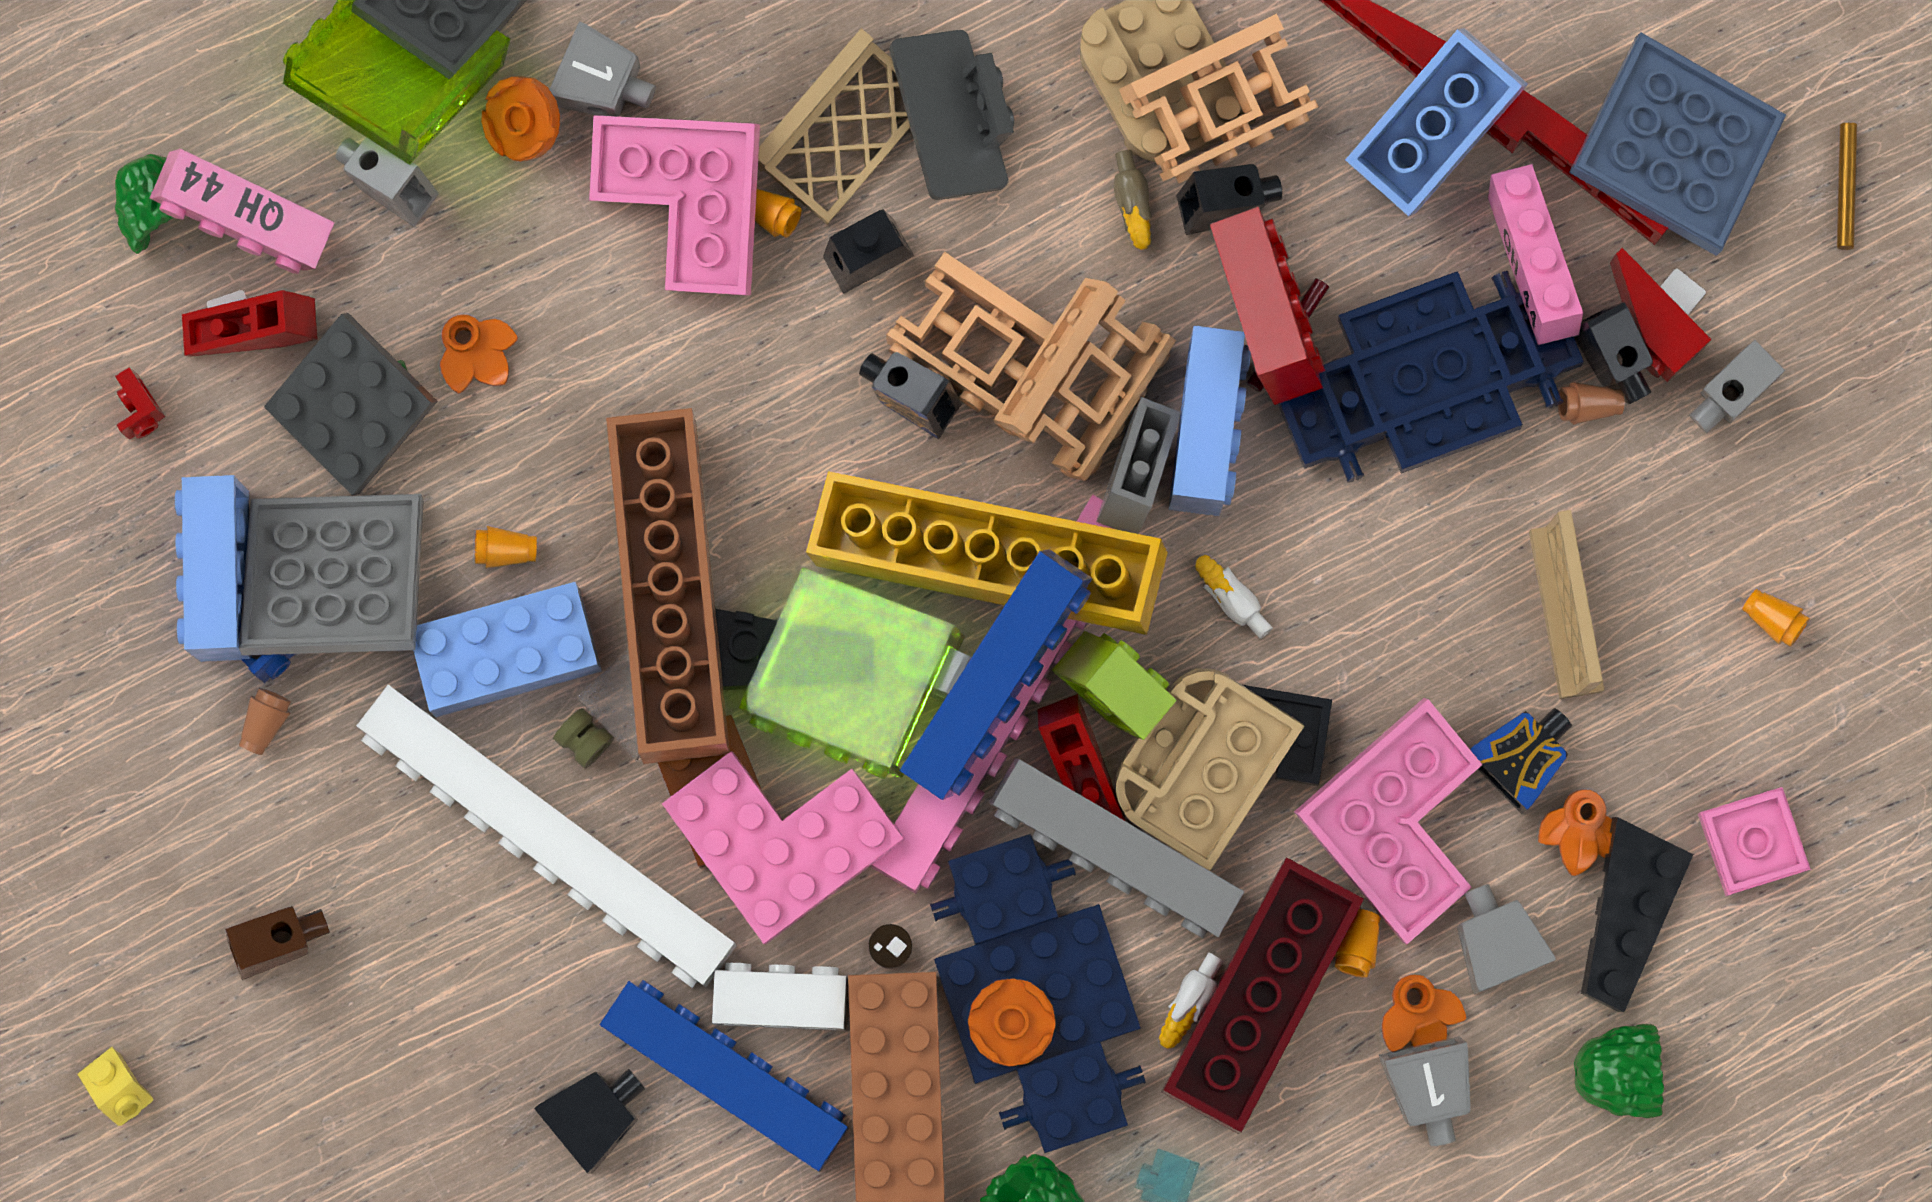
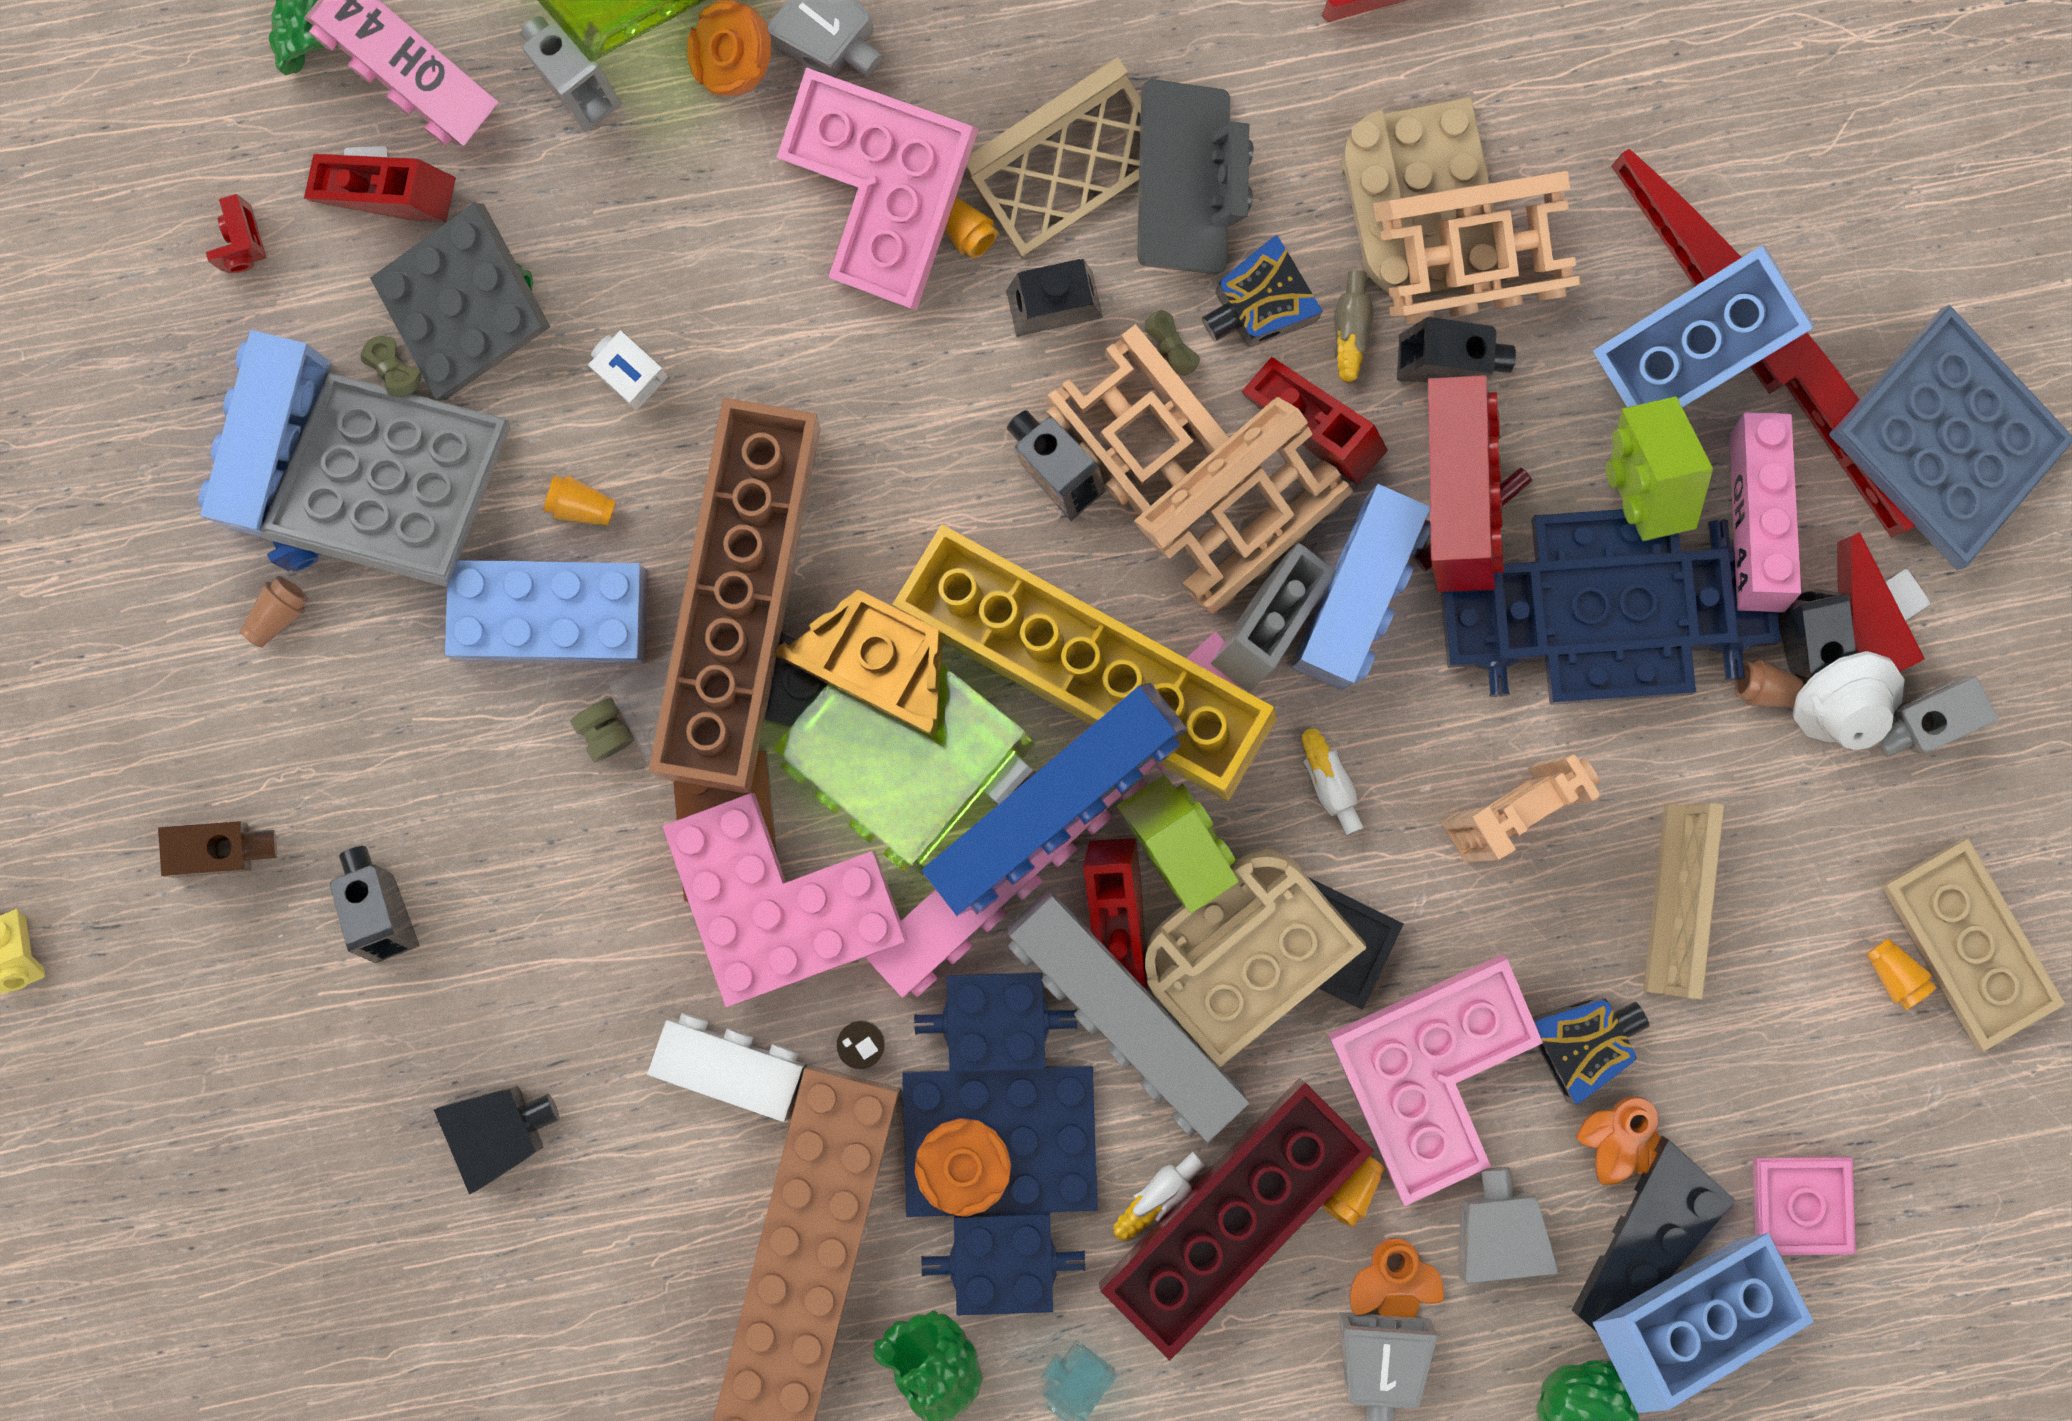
camera: 10 degrees right, 5 degrees up
white brick [356,685,737,988] -> none
orange plate [440,315,518,394] -> none
blue brick [599,980,849,1172] -> none
none -> black torso [330,846,420,964]
none -> olive piece [360,336,422,397]
none -> white brick [588,330,668,411]
none -> wing [774,590,943,737]
none -> olive piece [1145,310,1200,376]
none -> torso [1202,235,1323,347]
none -> red slope [1241,356,1388,485]
none -> light nougat fence [1440,754,1601,862]
none -> light blue brick [1593,1233,1814,1413]
none -> lime brick [1605,396,1713,541]
none -> white hat [1793,651,1905,750]
none -> tan plate [1881,838,2066,1052]

